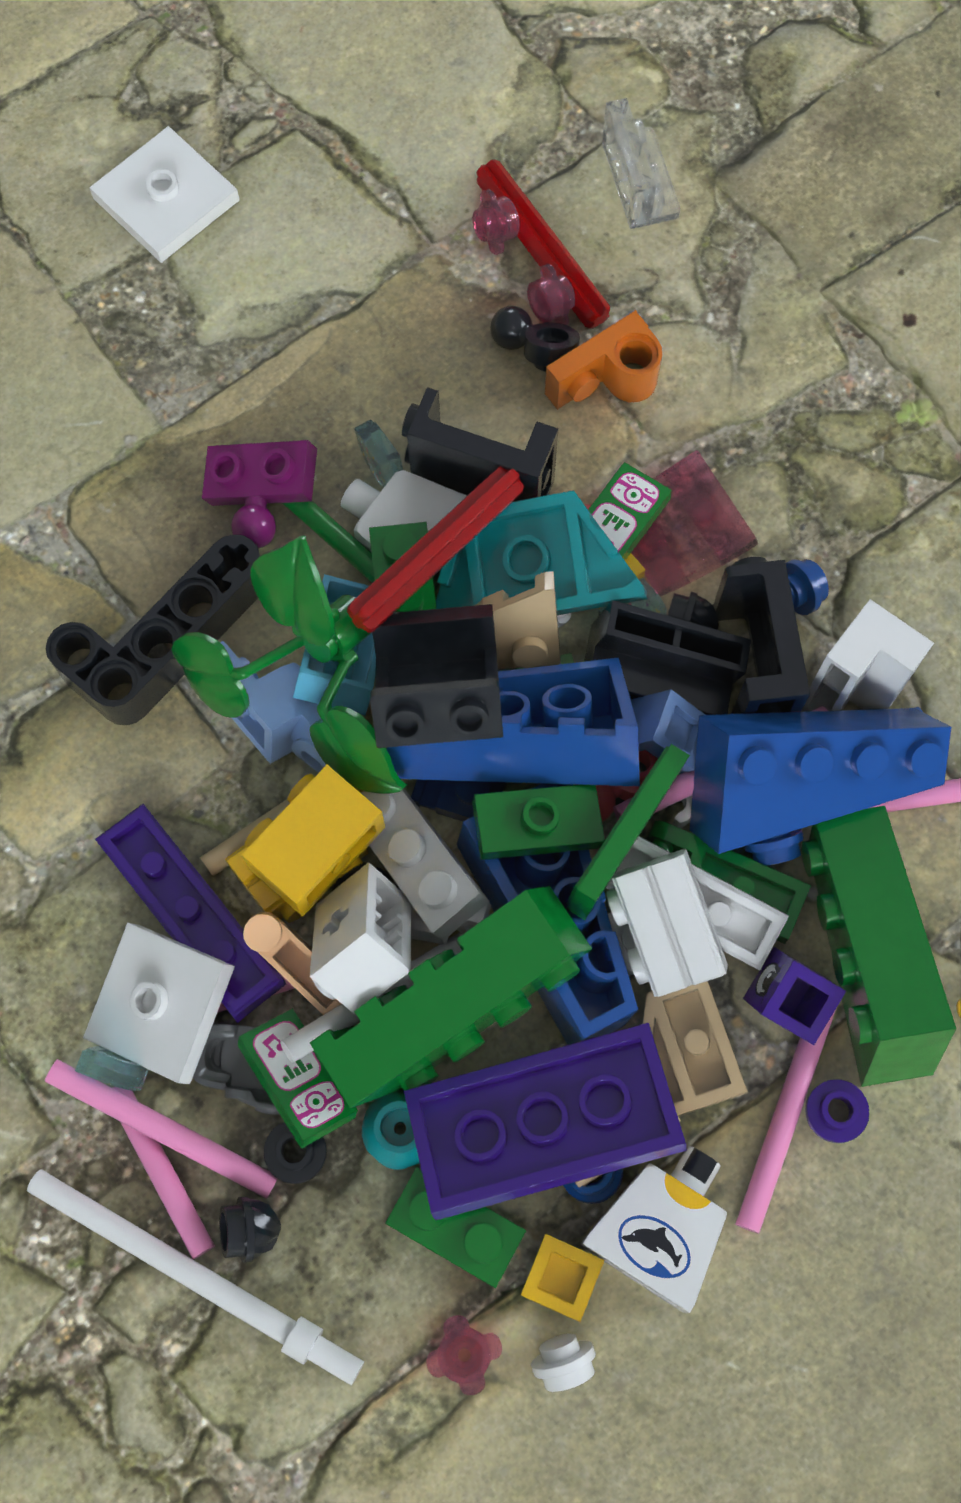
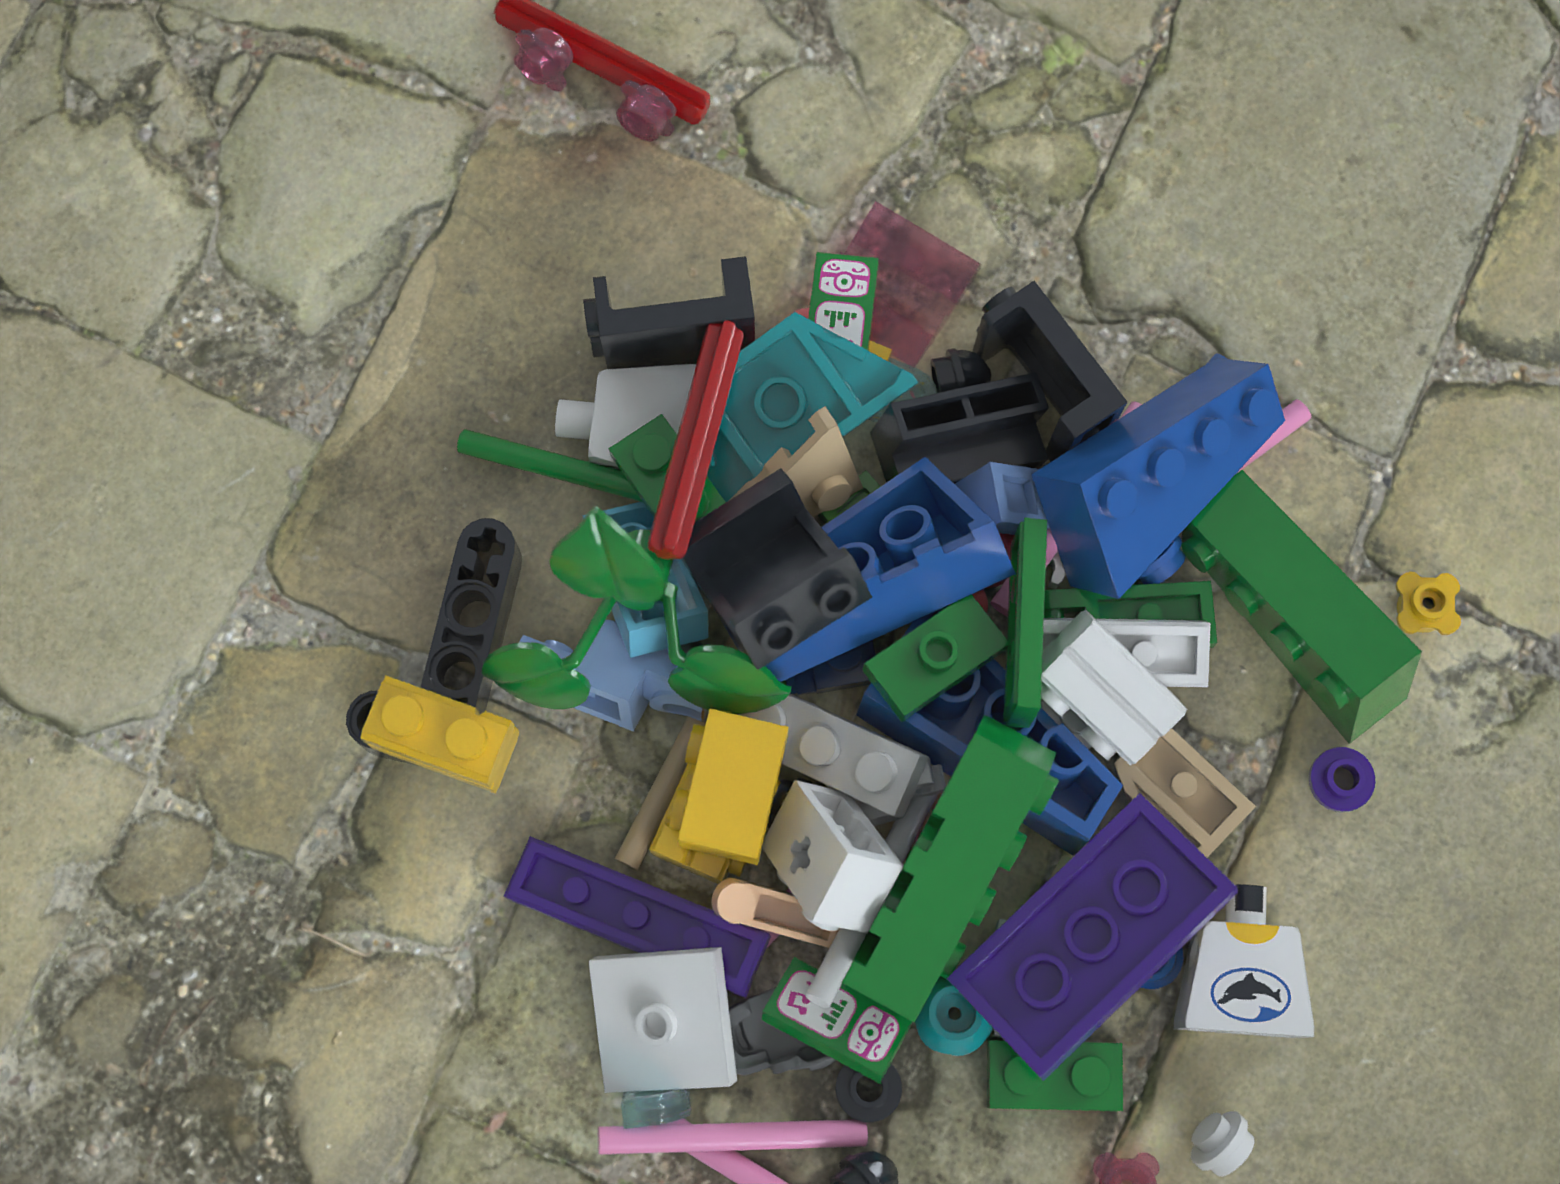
camera: 30 degrees left, 5 degrees up
white plate [89,126,239,263] -> none
magenta plate [202,440,317,549] -> none
clear light blue tile [354,419,403,487] -> none
black plate [490,306,580,372] -> none
yellow plate [520,1234,605,1322] -> none
orange plate [545,310,662,410] -> none
bright pink bar [735,1010,836,1234] -> none
dark purple brick [743,947,846,1045] -> none
blue plate [786,559,829,615] -> none
white piece [803,599,934,712] -> none
none -> yellow brick [360,676,520,793]

